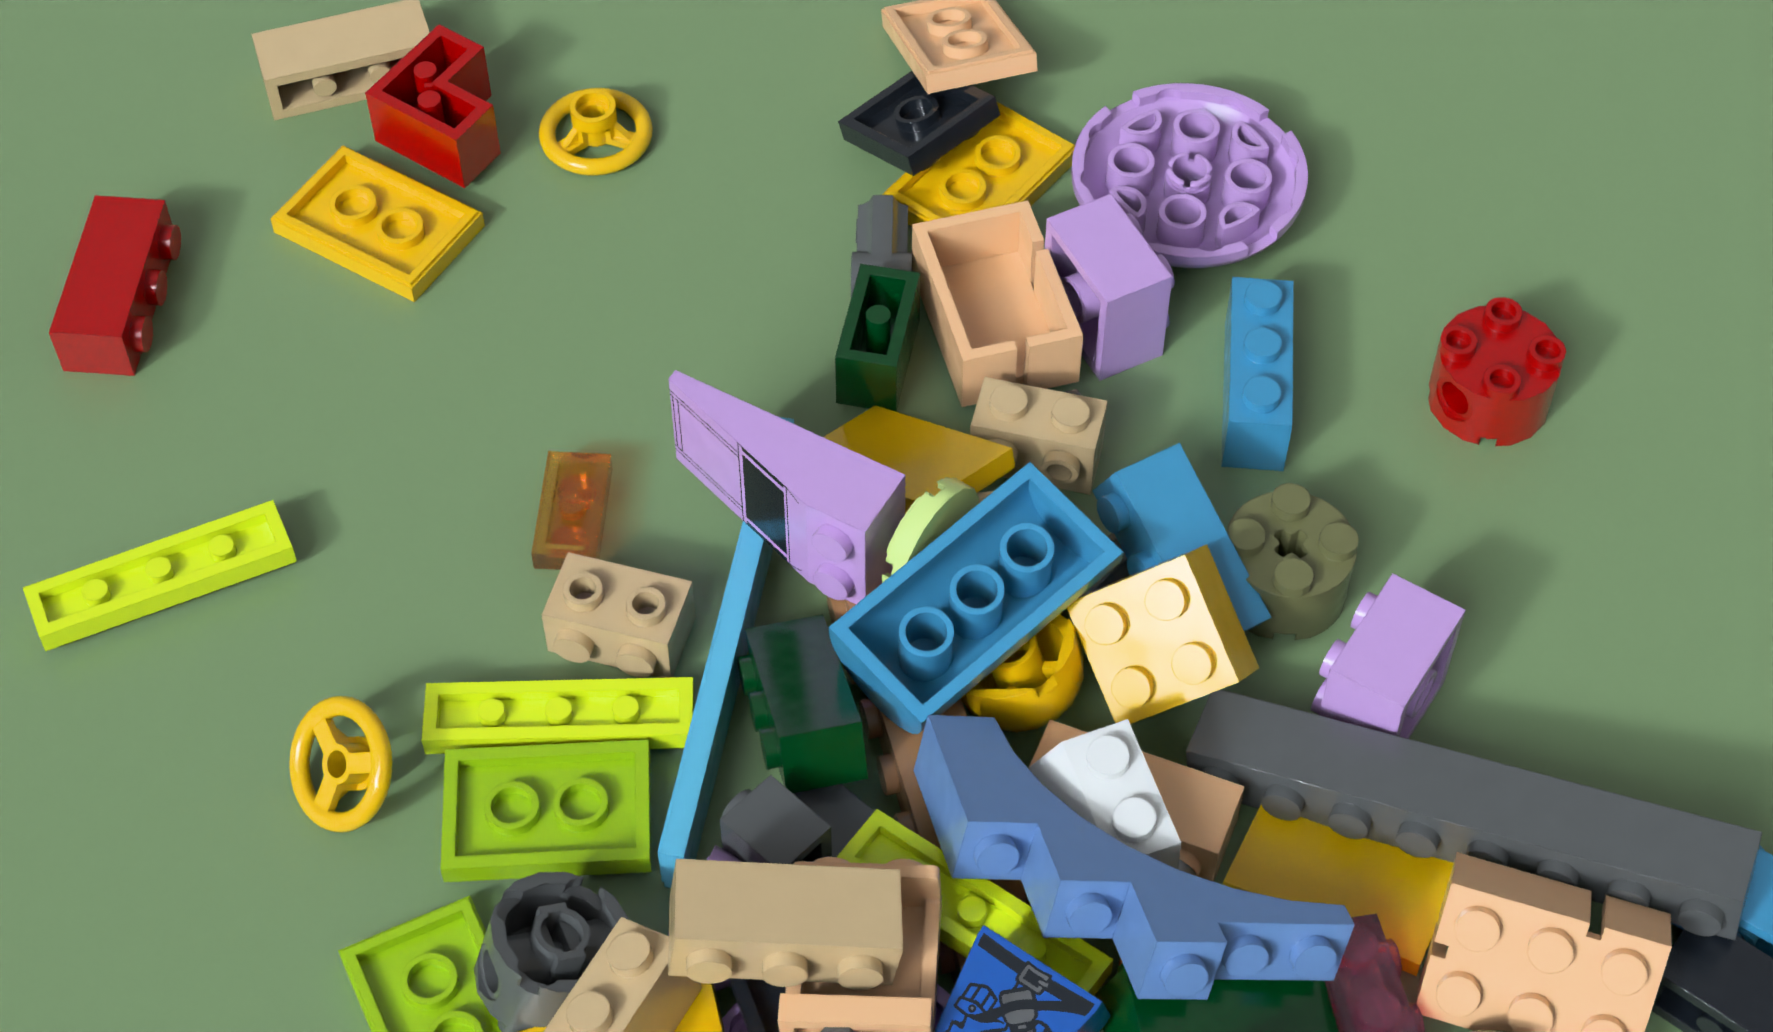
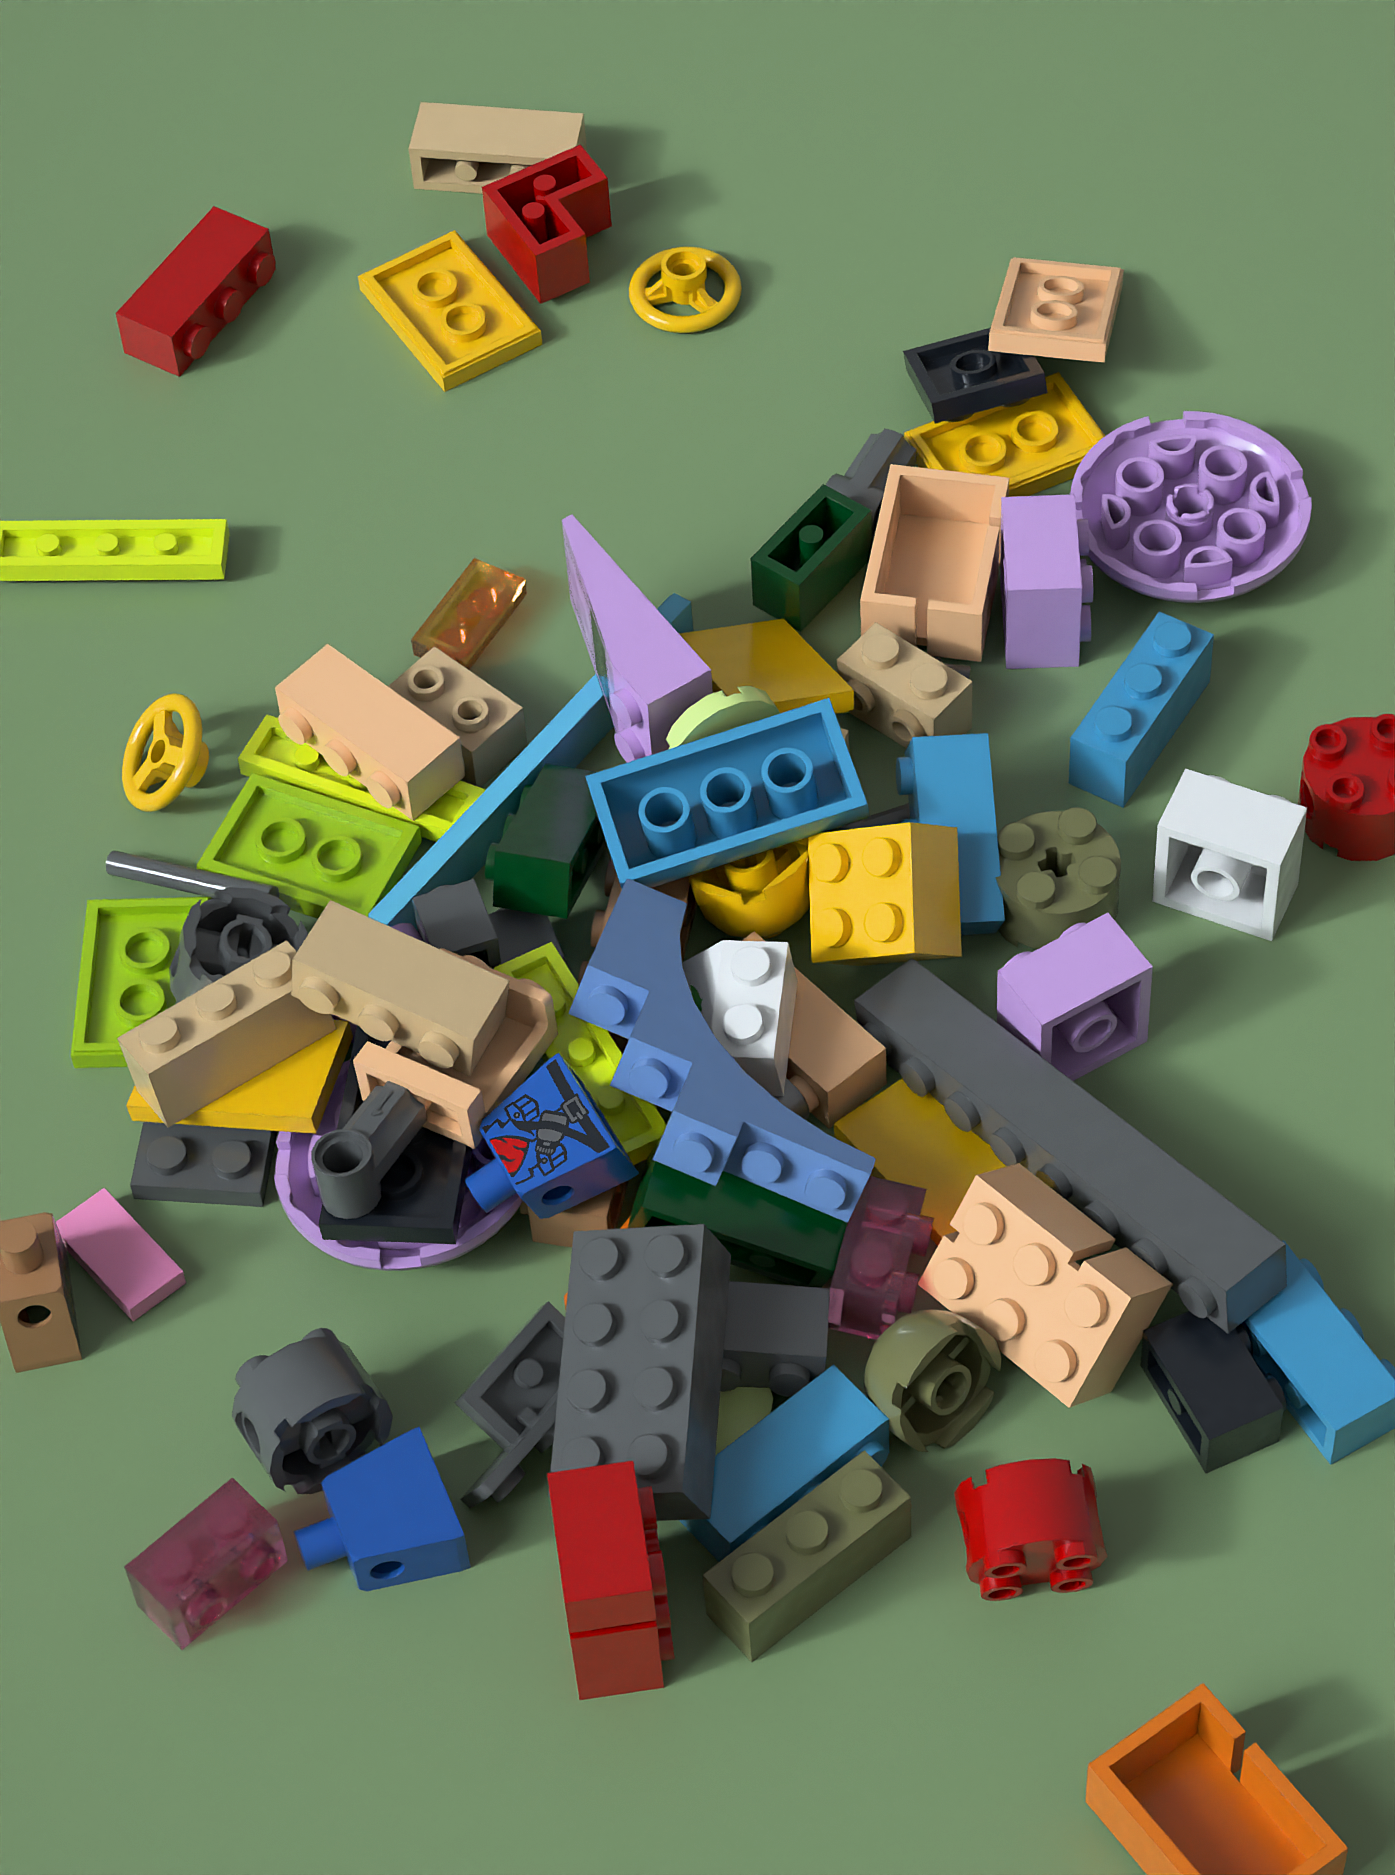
camera: 30 degrees right, 0 degrees up
none -> dark grey bar [106,850,279,898]
none -> light nougat brick [275,644,465,821]
none -> white brick [1152,768,1307,941]

